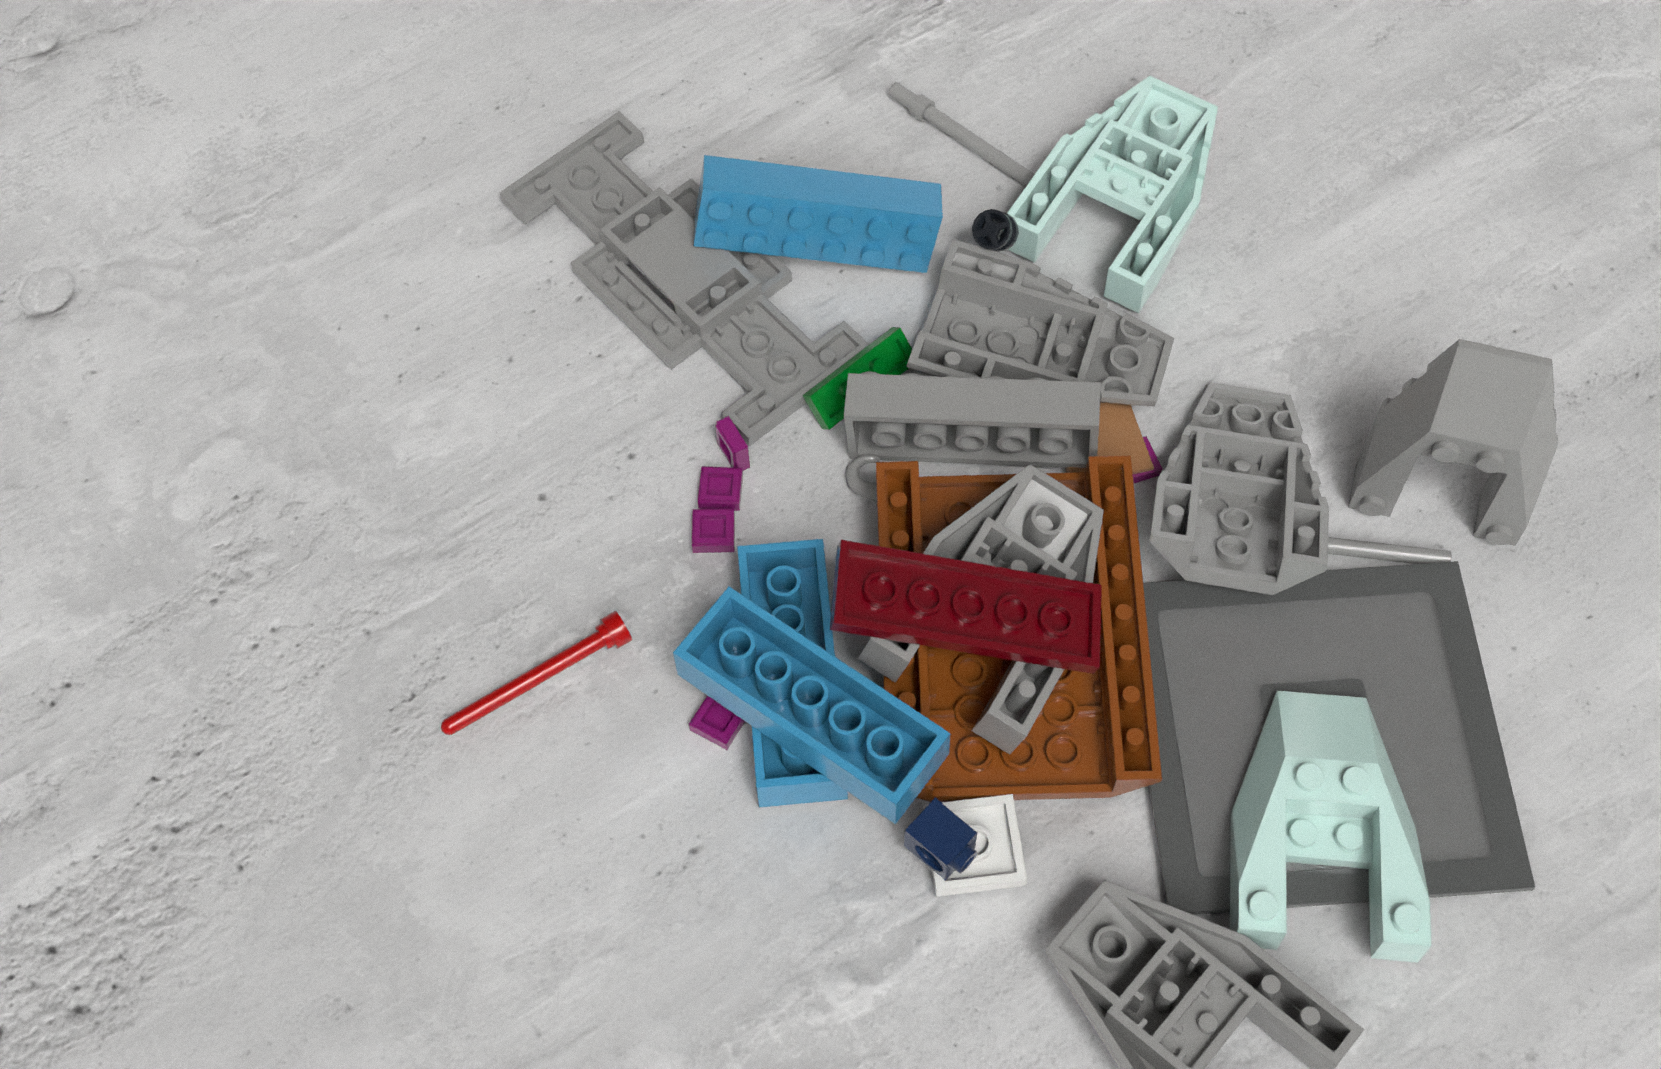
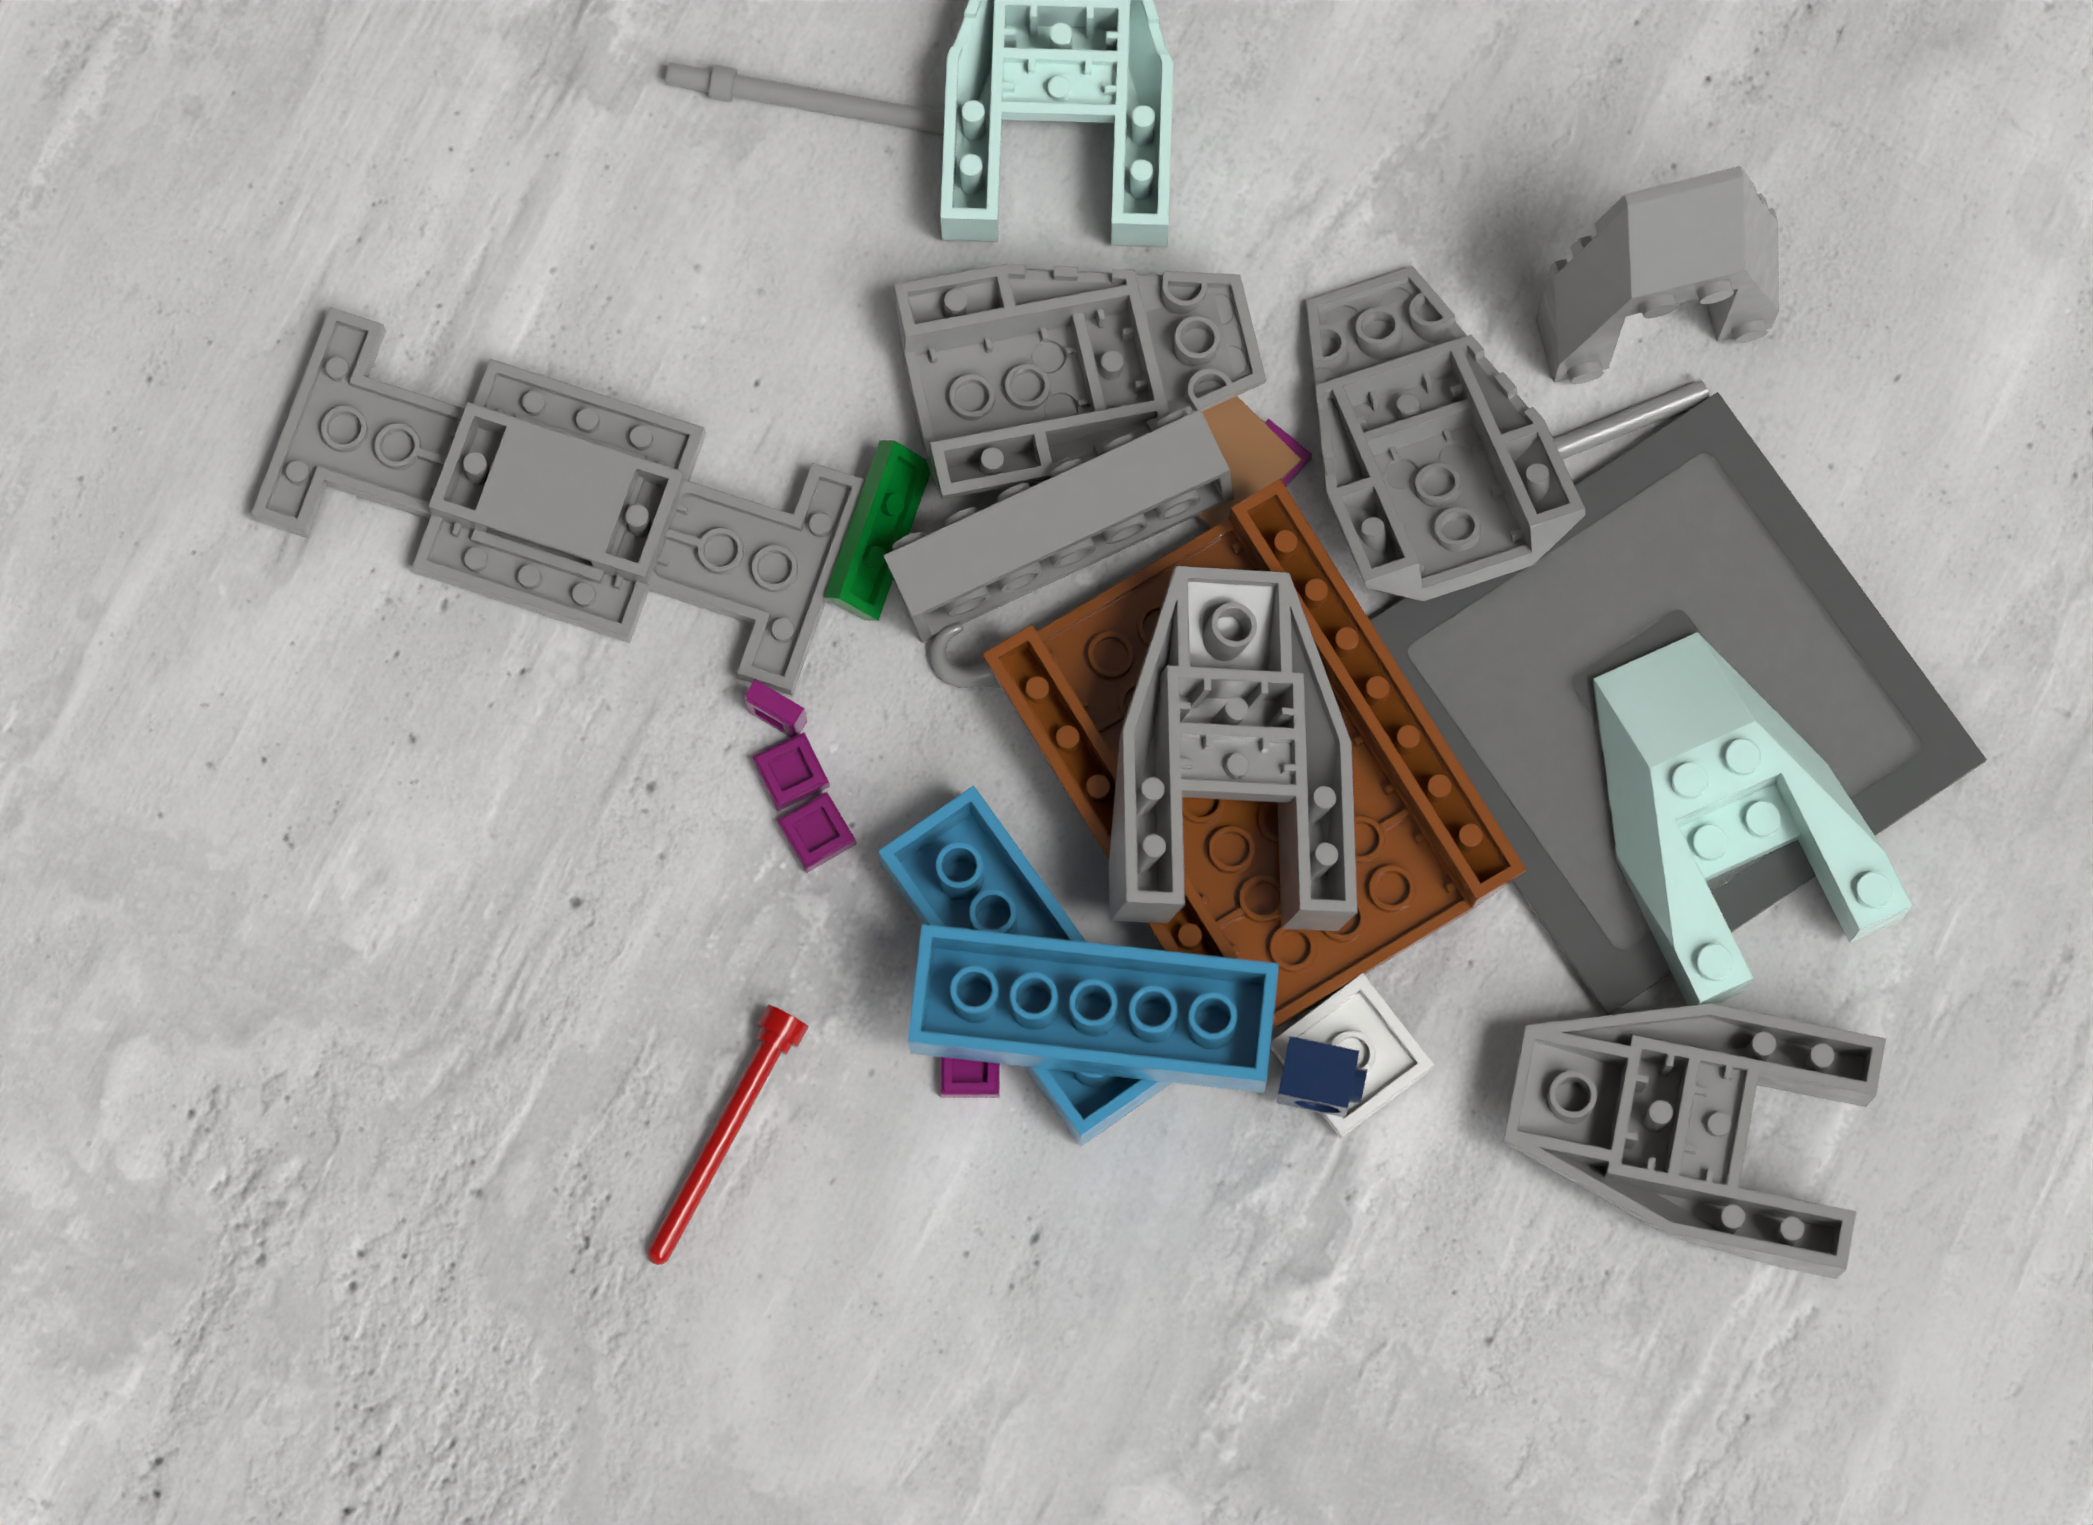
camera: 30 degrees left, 15 degrees up
dark azure brick [694,155,943,273] -> none
dark red plate [830,539,1102,674] -> none
black wheel [972,209,1019,252] -> none

